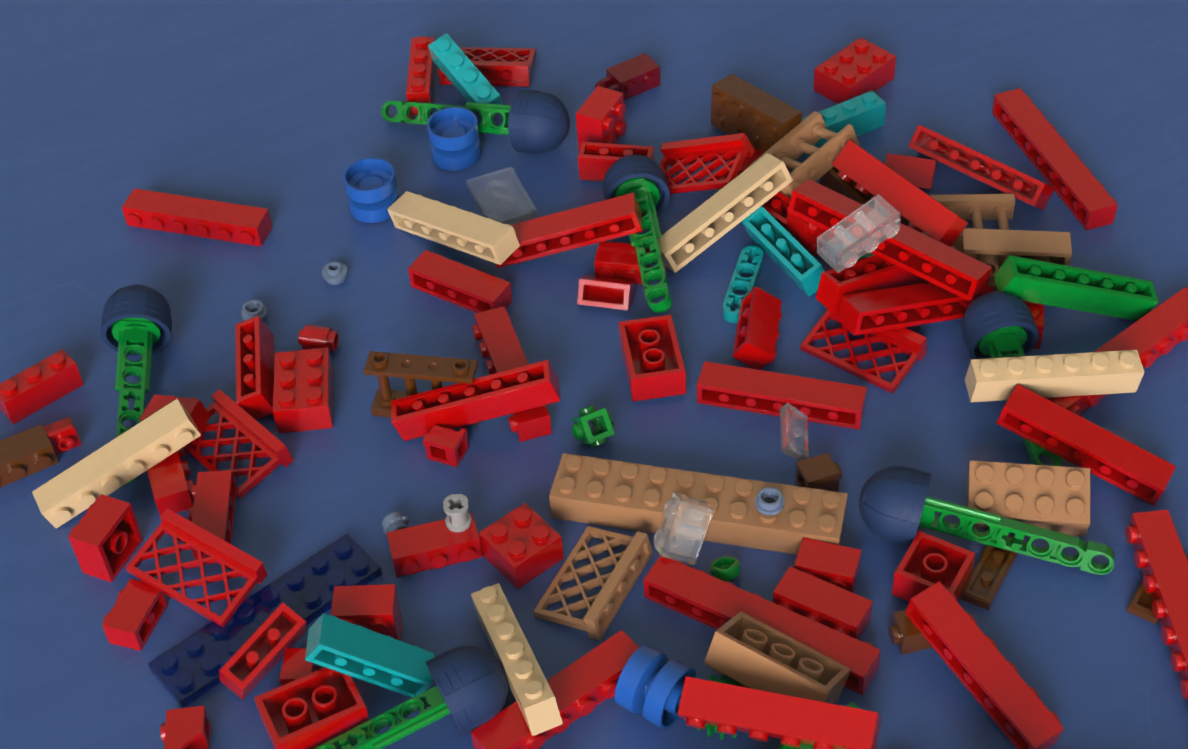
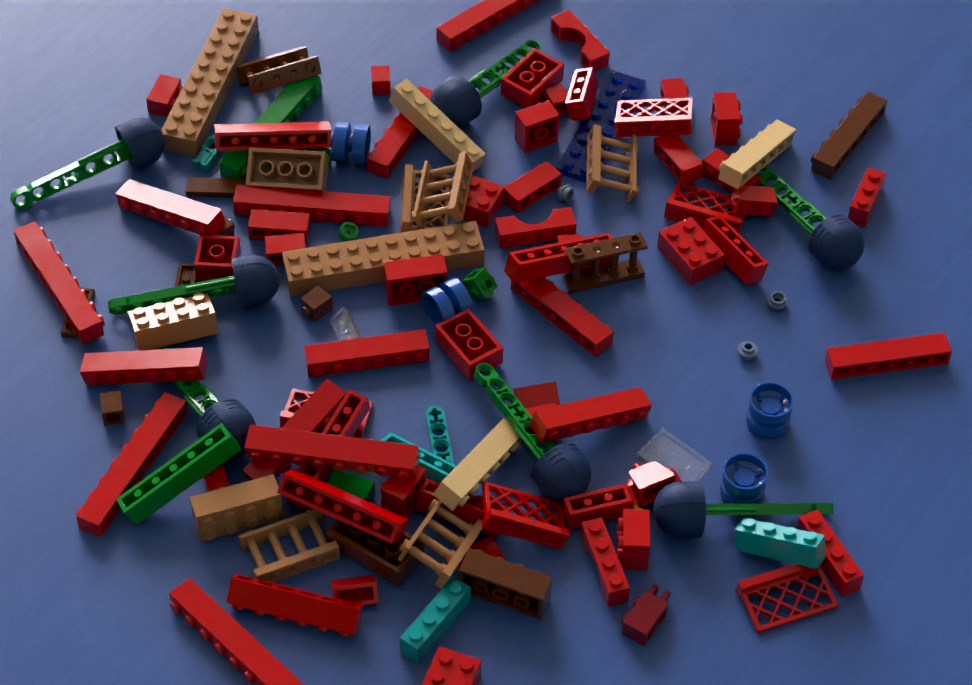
camera: 150 degrees right, 5 degrees up
red bracket [44,417,81,455] -> none
red brick [298,324,339,352] -> none
teal brick [305,613,434,698] -> none
tan brick [387,191,520,265] -> none
red brick [408,250,512,313] -> none
light grey bush [443,494,472,533] -> none
clear brick [654,492,714,565] -> none
red brick [732,286,782,370] -> none
sand blue plate [755,487,785,515] -> none
clear brick [817,194,900,273] -> none
tan brick [965,350,1145,402] -> none
none -> reddish brown brick [100,391,125,426]
none -> reddish brown tile [185,177,245,197]
none -> red brick [384,254,447,306]
none -> medium nougat fence [412,152,474,230]
none -> blue wheel [421,278,473,326]
none -> red arch [495,207,577,248]
none -> red arch [580,517,630,607]
none -> medium nougat fence [586,124,639,203]
none -> torso [626,461,681,510]

